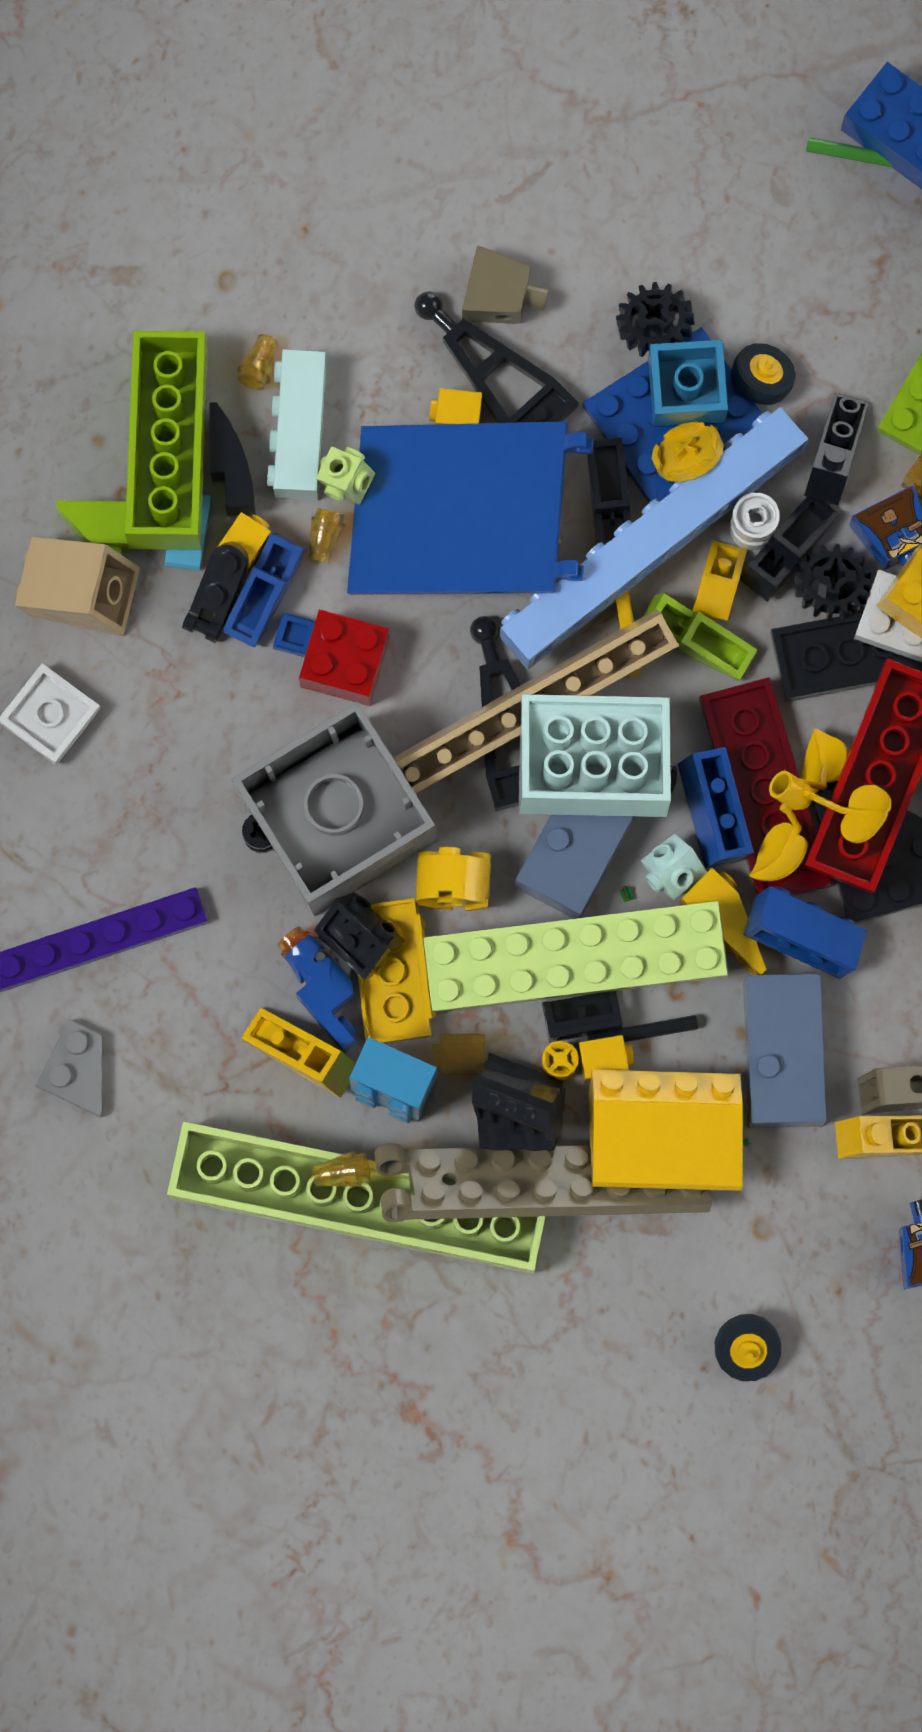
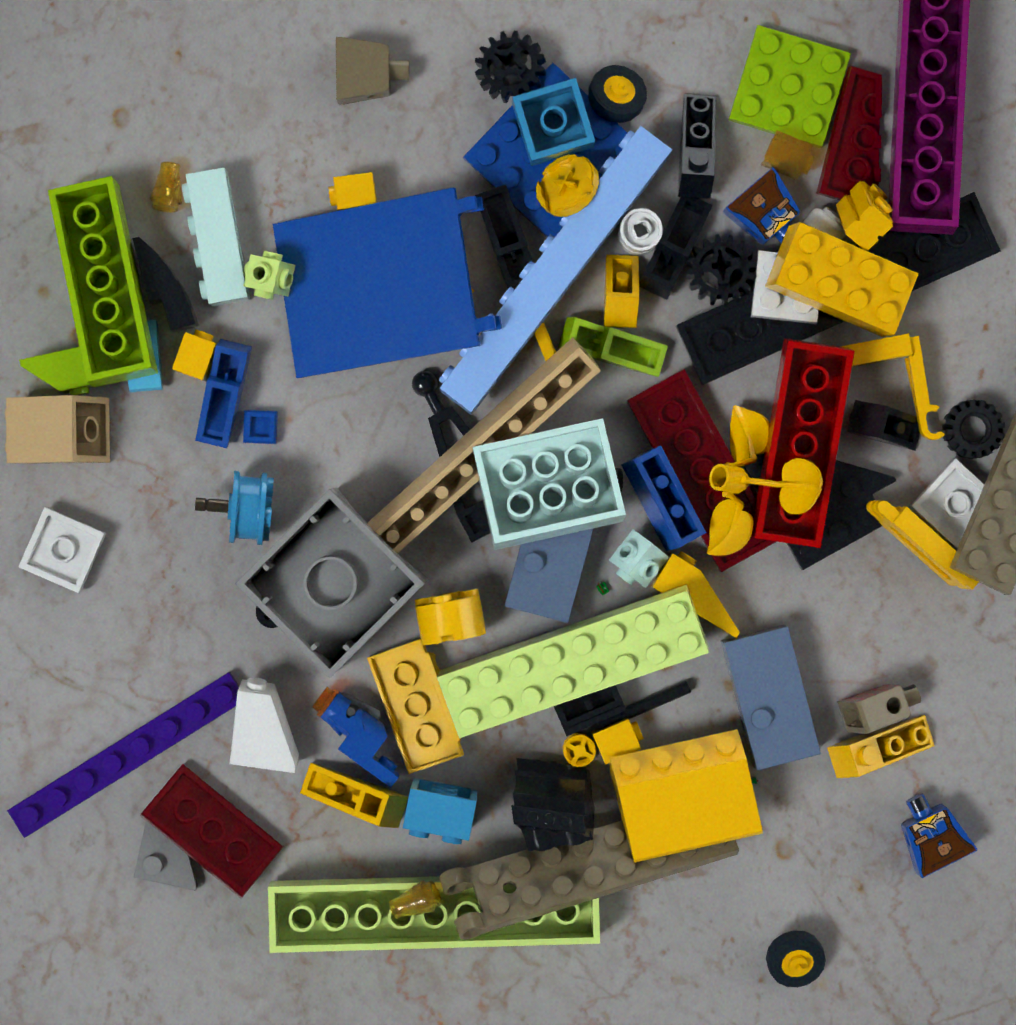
camera: 15 degrees left, 10 degrees up
black plate [182,542,249,643] -> none
red brick [299,609,390,706] -> none
clear yellow cone [308,508,346,563] -> none
black bracket [314,892,405,980] -> none
black plate [414,291,578,423] -> none
clear yellow brick [433,1034,485,1076] -> none
blue brick [743,886,867,979] -> none
none -> dark red tile [140,764,284,898]
none -> dark azure wheel [195,471,274,545]
none -> white slope [230,677,299,773]

